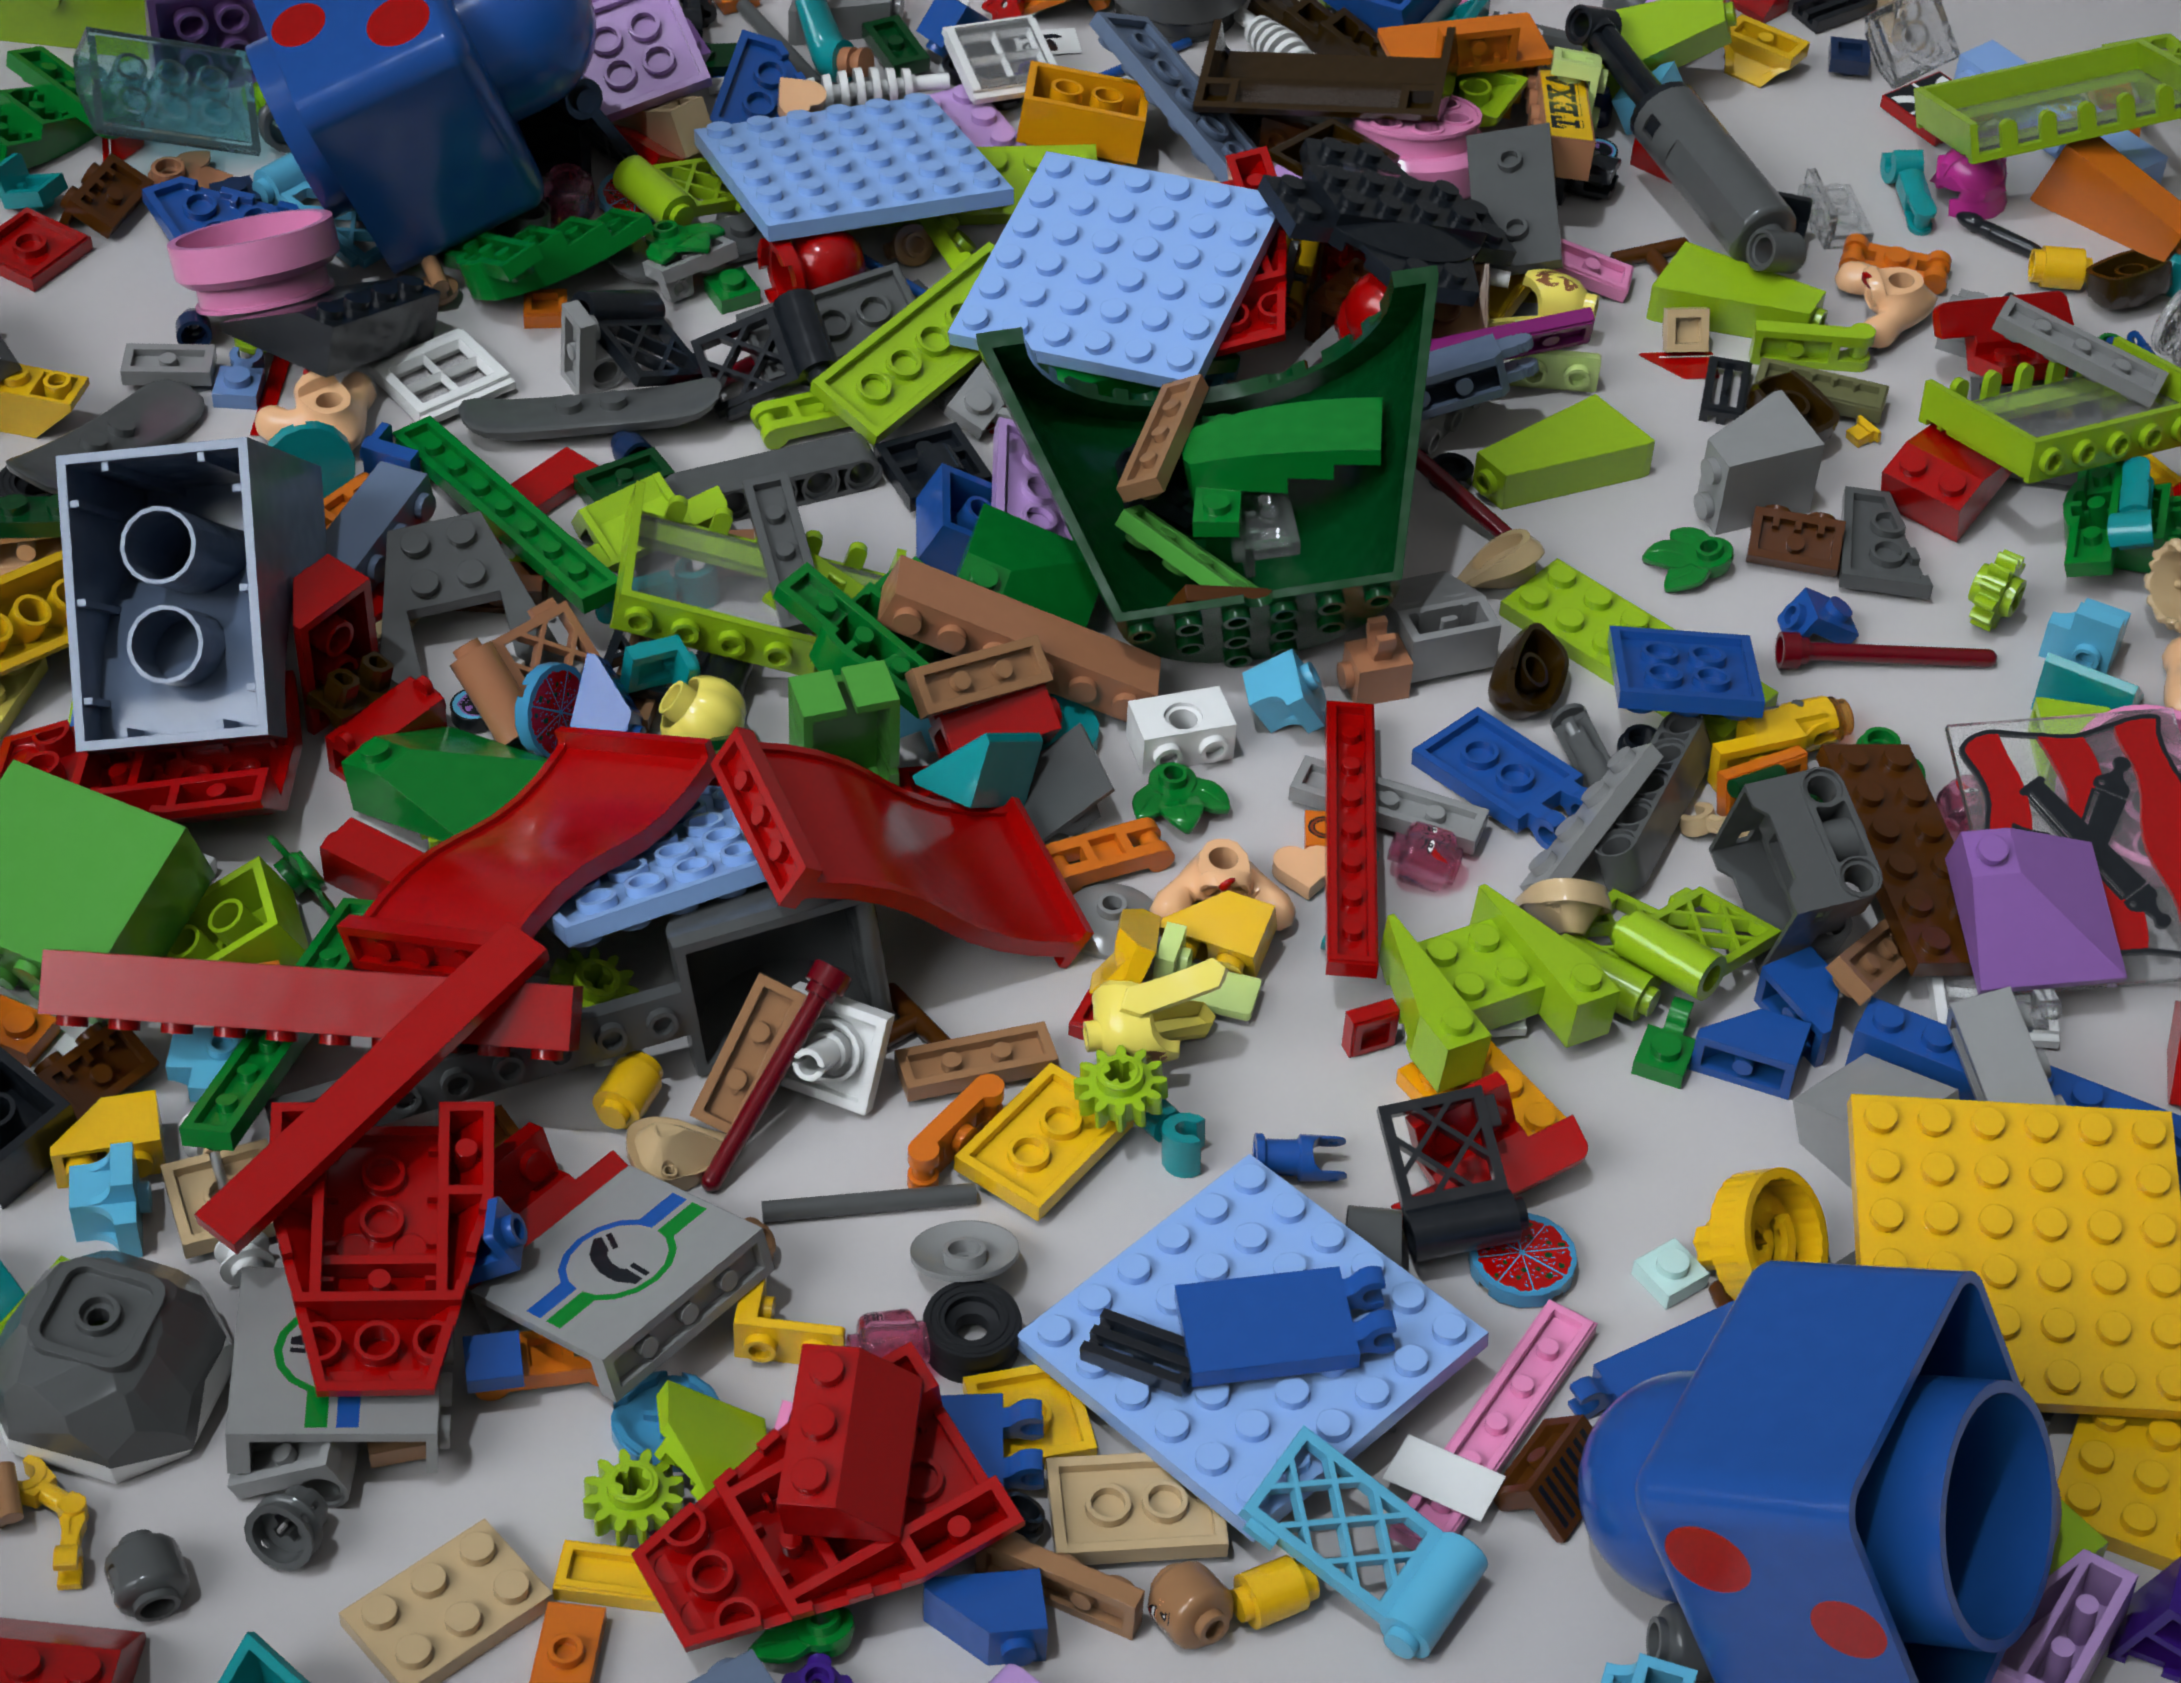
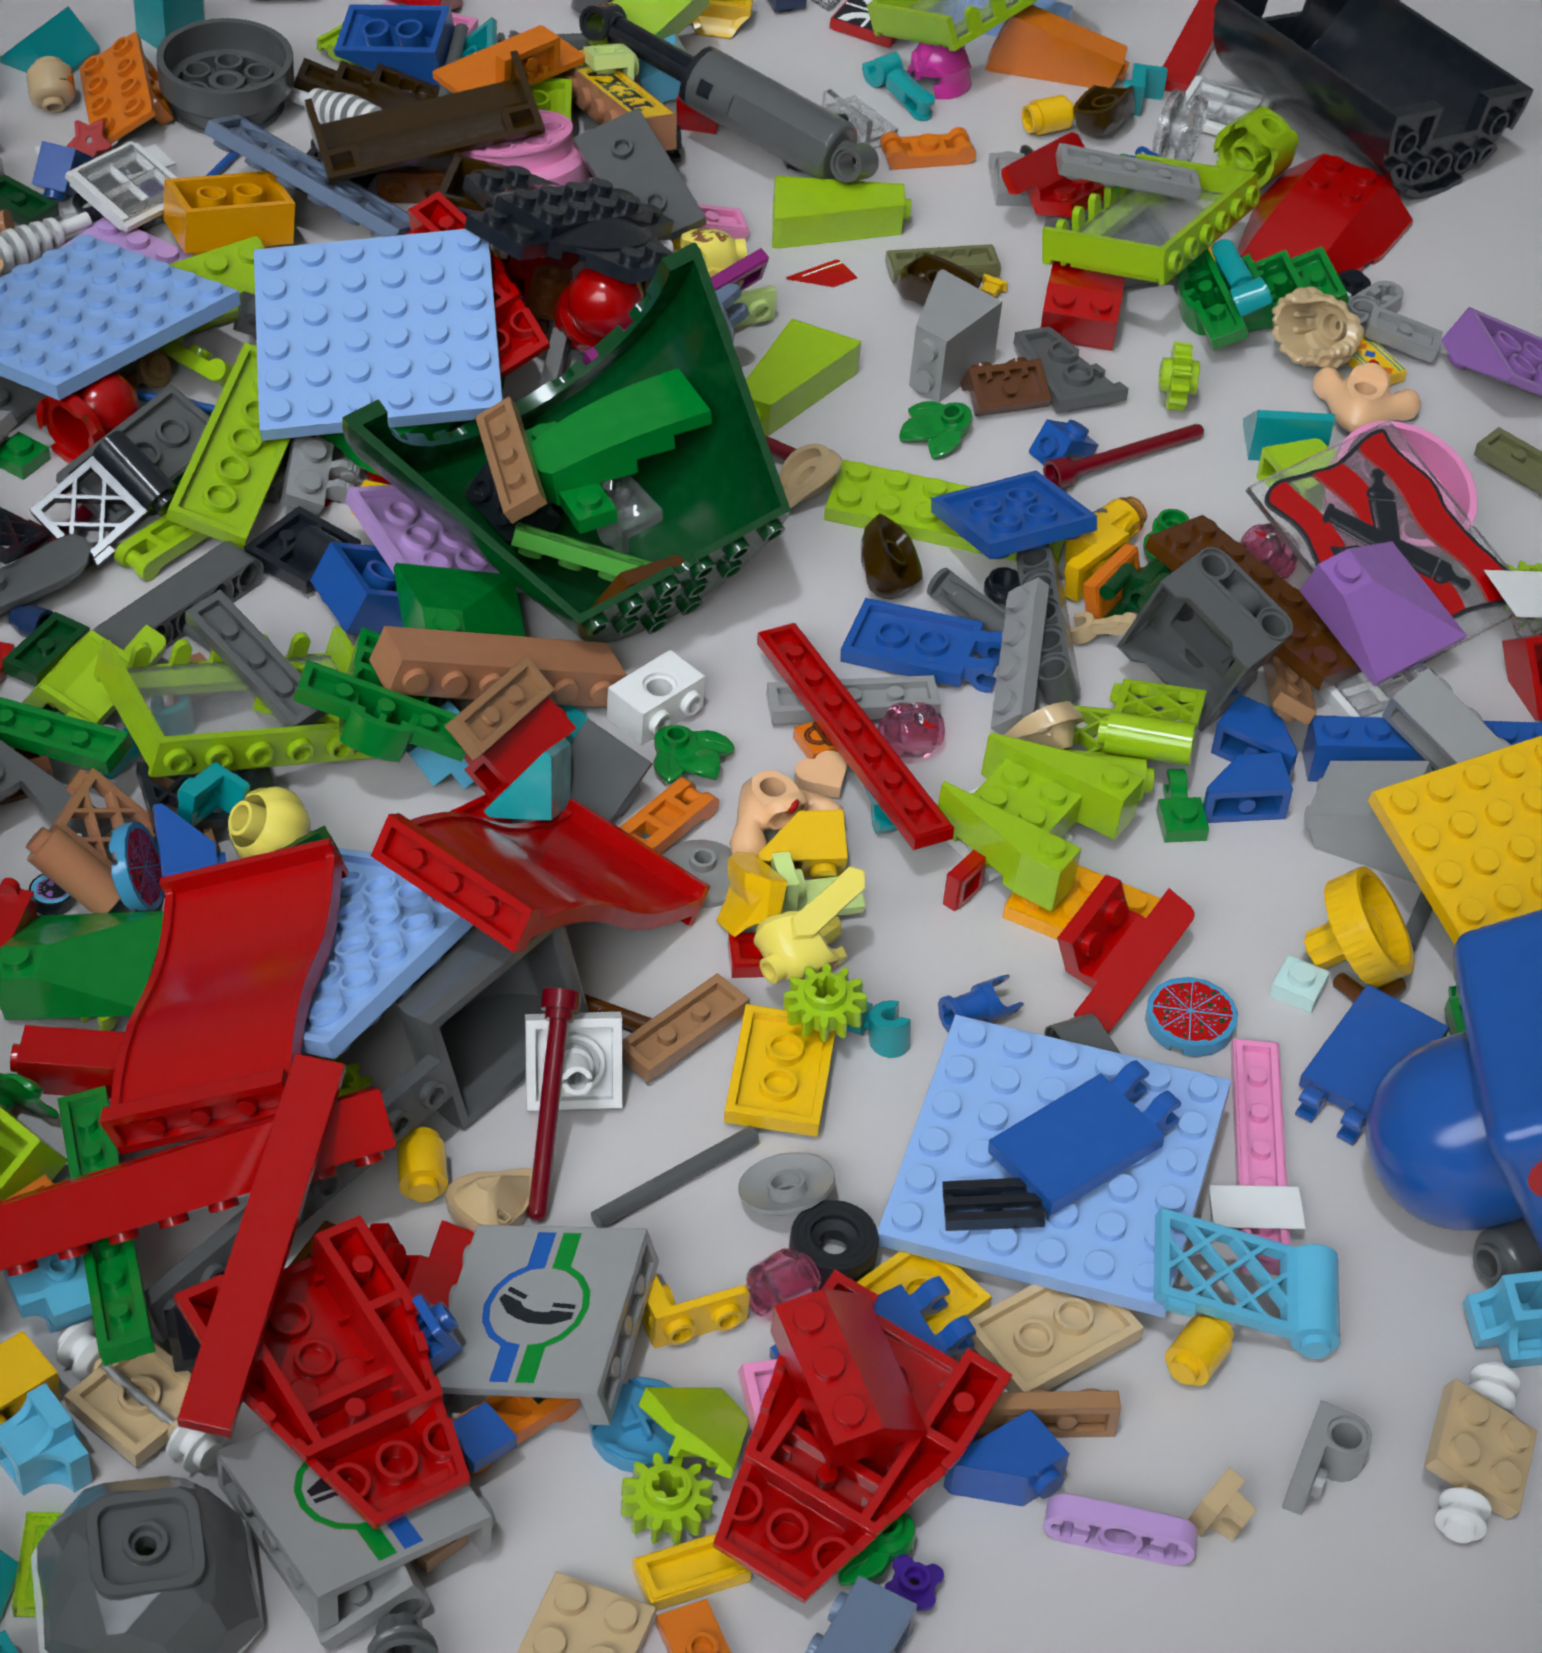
camera: 30 degrees left, 0 degrees up
medium nougat plate [689,972,807,1134] -> none
bright green piece [788,660,900,786] -> none
orange plate [907,1074,1005,1188] -> none
medium nougat head [1147,1561,1235,1649] -> none
medium azure brick [1242,649,1327,734] -> none
nougat brick [1337,615,1413,704] -> none
black piece [1376,1085,1529,1263] -> none
light grey slope [1377,571,1502,683] -> none
reddish brown panel [1493,1414,1593,1543] -> none
reddish brown piece [1610,237,1689,277] -> none
tan tile [1662,307,1710,353] -> none
black tile [1698,356,1752,425] -> none
lime plate [1749,320,1876,372] -> none
light nougat head [1834,261,1938,349] -> none
black piece [1956,211,2042,258] -> none
medium azure brick [2038,598,2131,674] -> none

